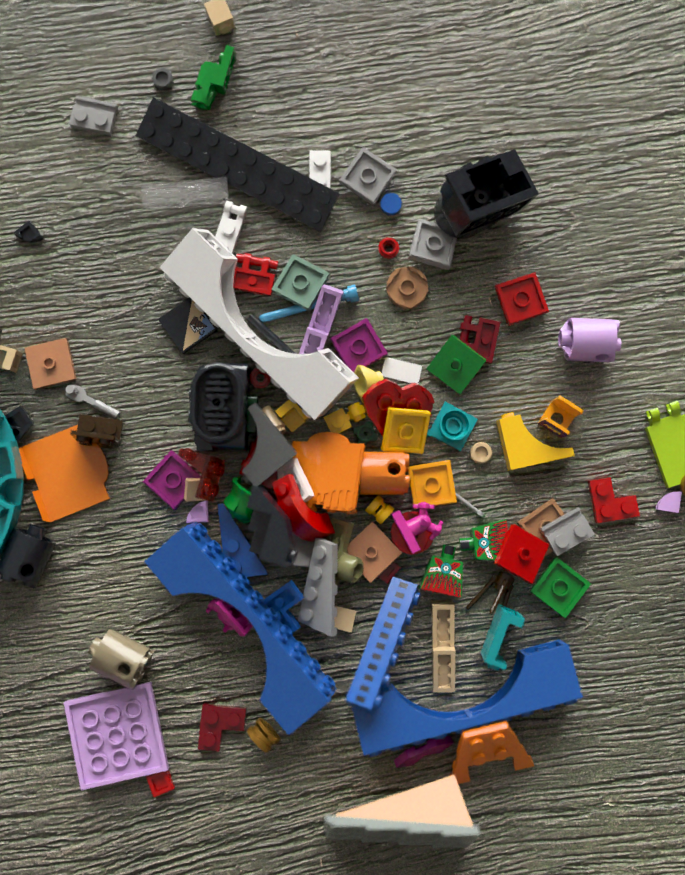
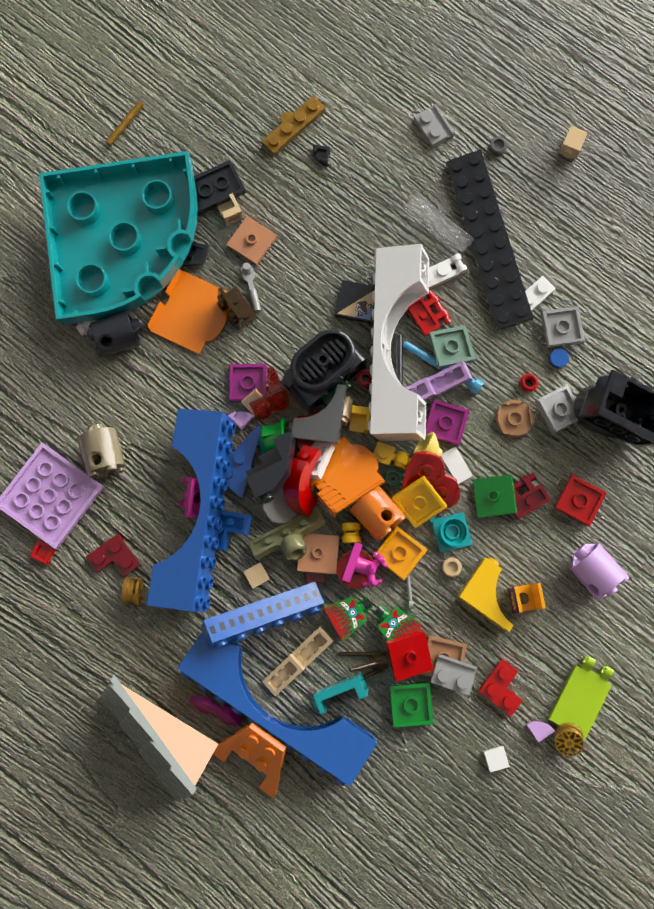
camera: 50 degrees right, 5 degrees down
green plate [190,45,236,110] -> none
light grey wing [298,538,338,637] -> none
none -> white tile [483,746,510,772]

